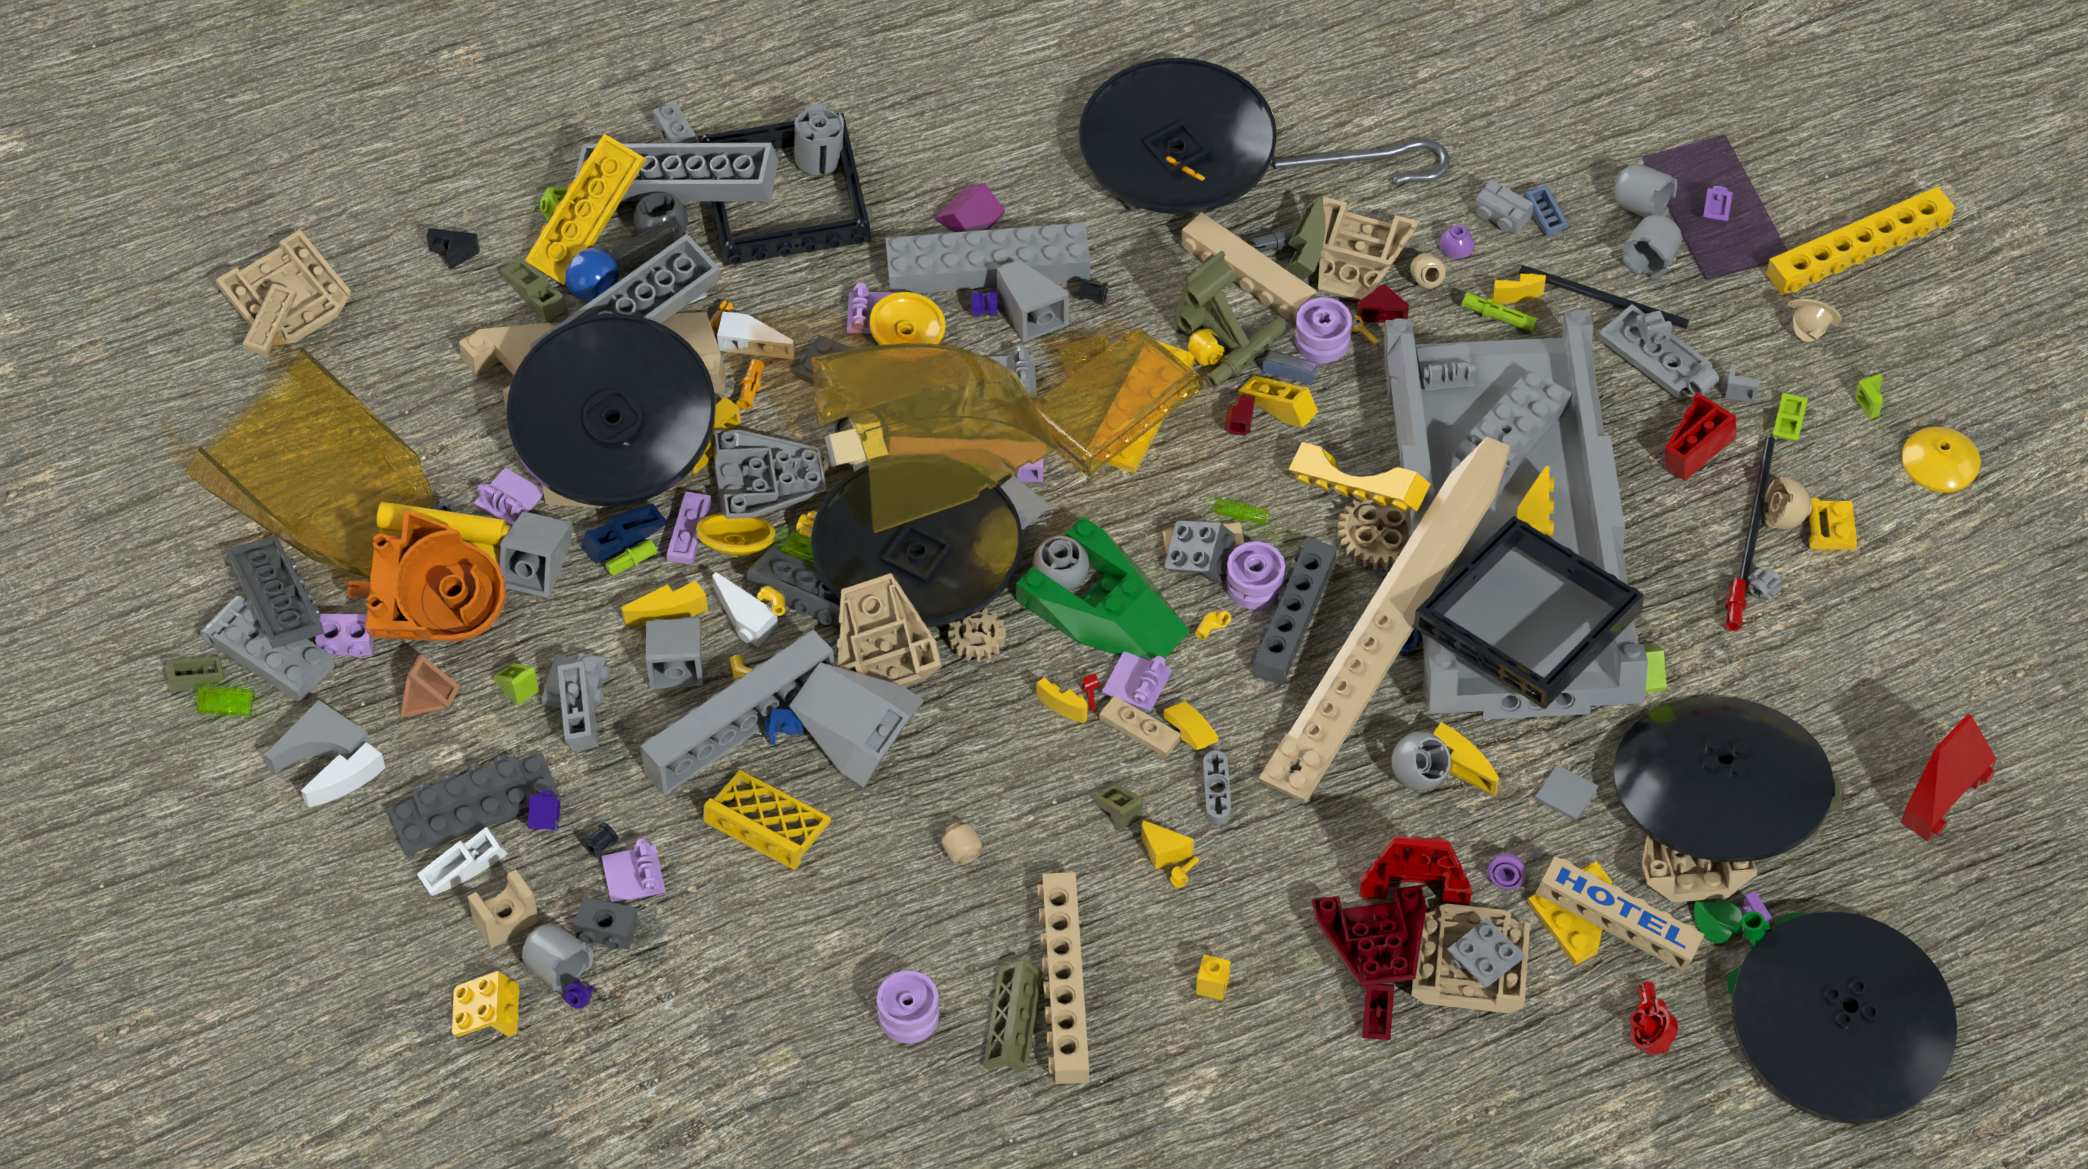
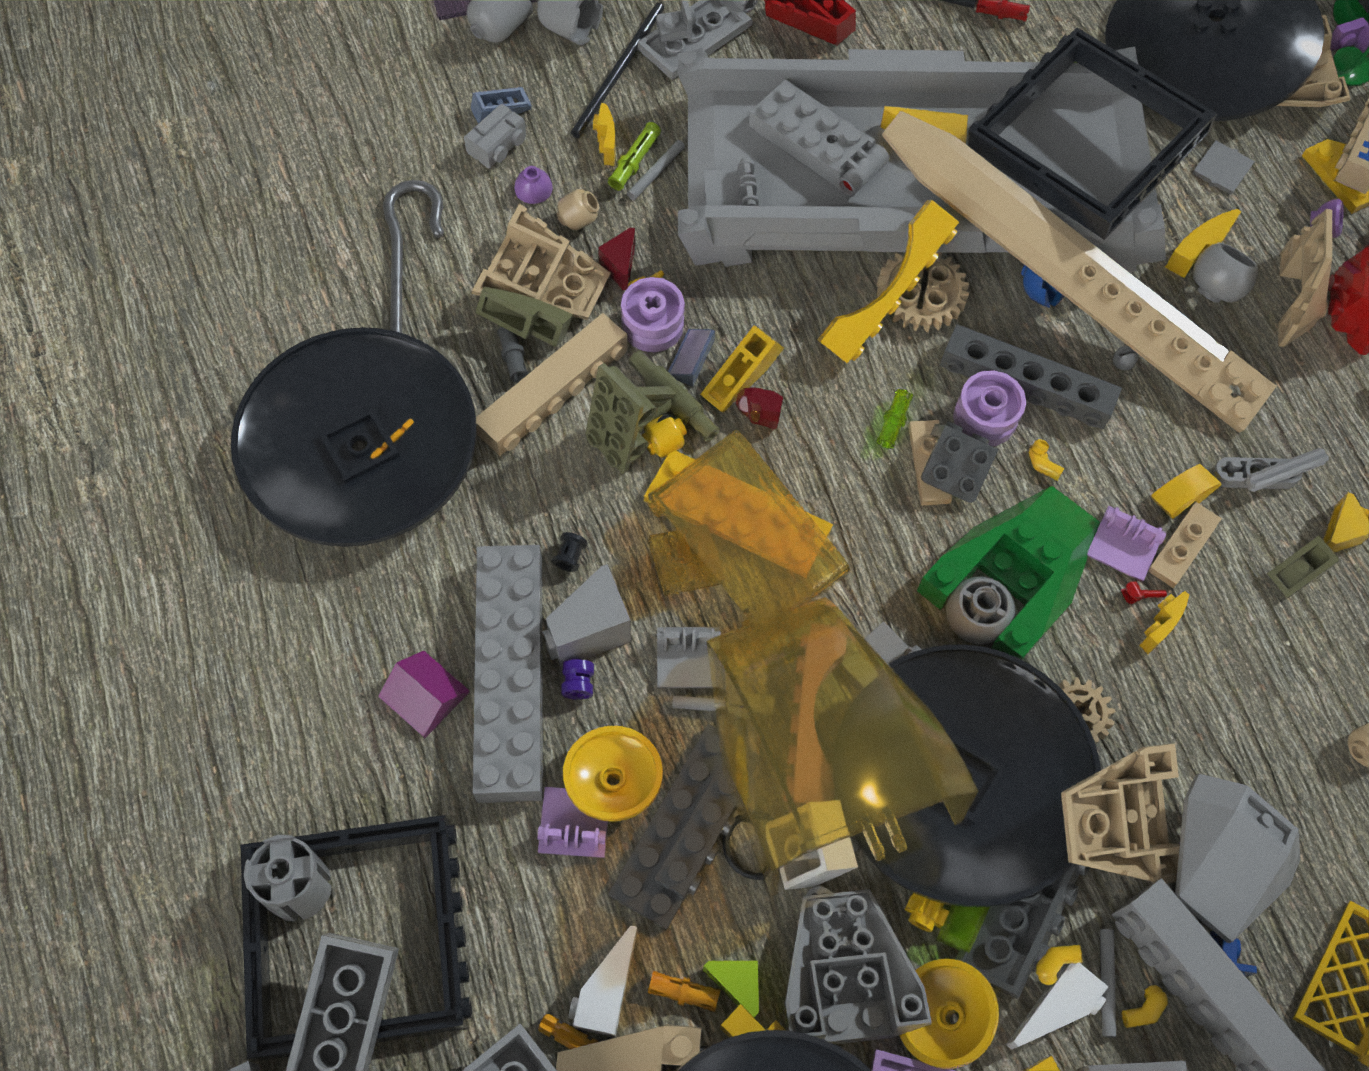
camera: 90 degrees left, 10 degrees up
none -> light grey bar [627,140,685,200]
none -> lime slope [703,961,759,1018]
none -> light grey bar [1100,929,1116,1038]
none -> light grey axle [1244,448,1329,492]
none -> tan wedge [1278,209,1332,347]

